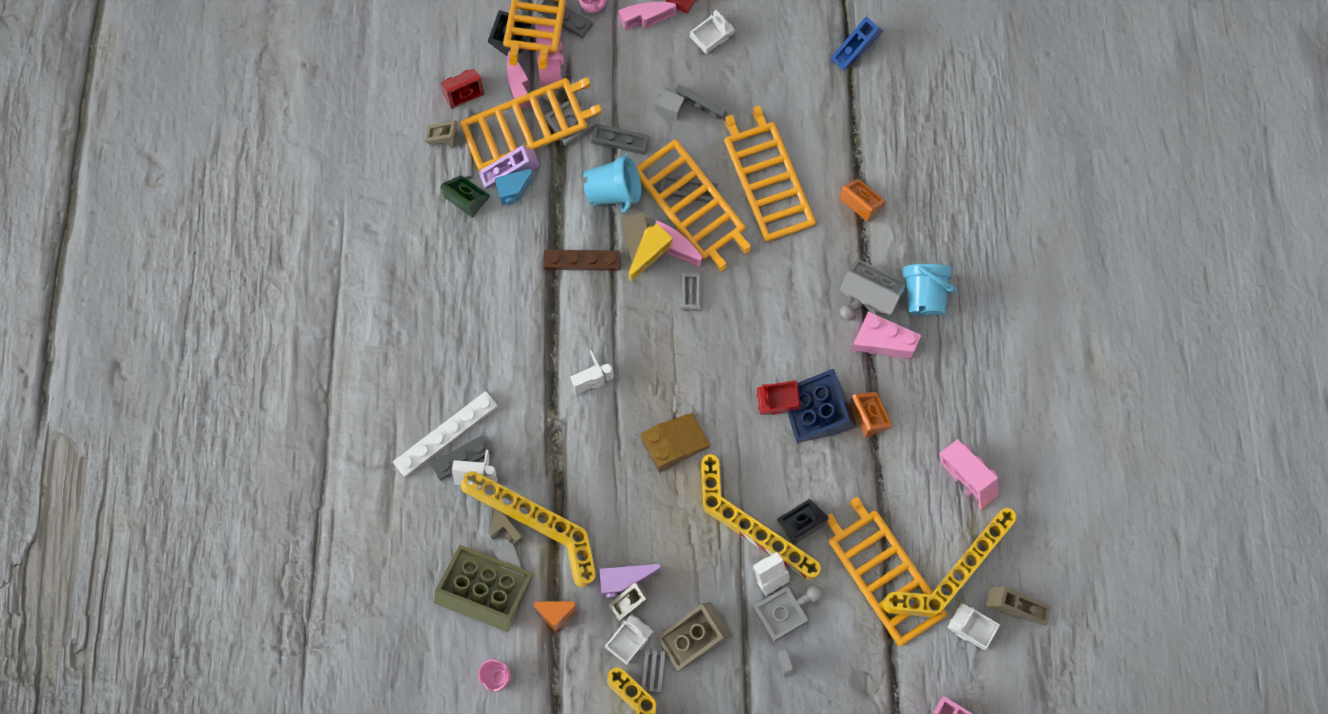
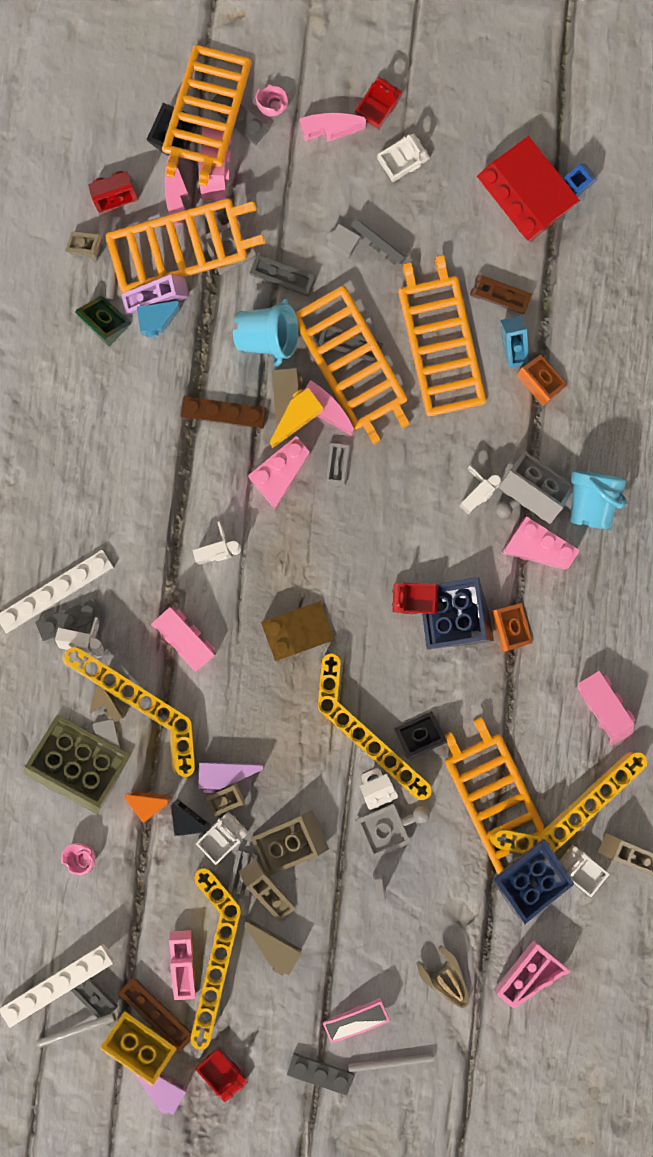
camera: 10 degrees right, 15 degrees up
none -> bright pink wedge [151,607,216,672]
none -> black slope [171,799,211,836]
none -> dark tan slope [239,859,296,922]
none -> bright pink wedge [248,436,310,510]
none -> white piece [460,466,501,514]
none -> reddish brown plate [470,275,532,315]
none -> red slope [477,135,580,242]
none -> dark blue slope [493,839,574,924]
none -> dark azure slope [500,316,529,368]

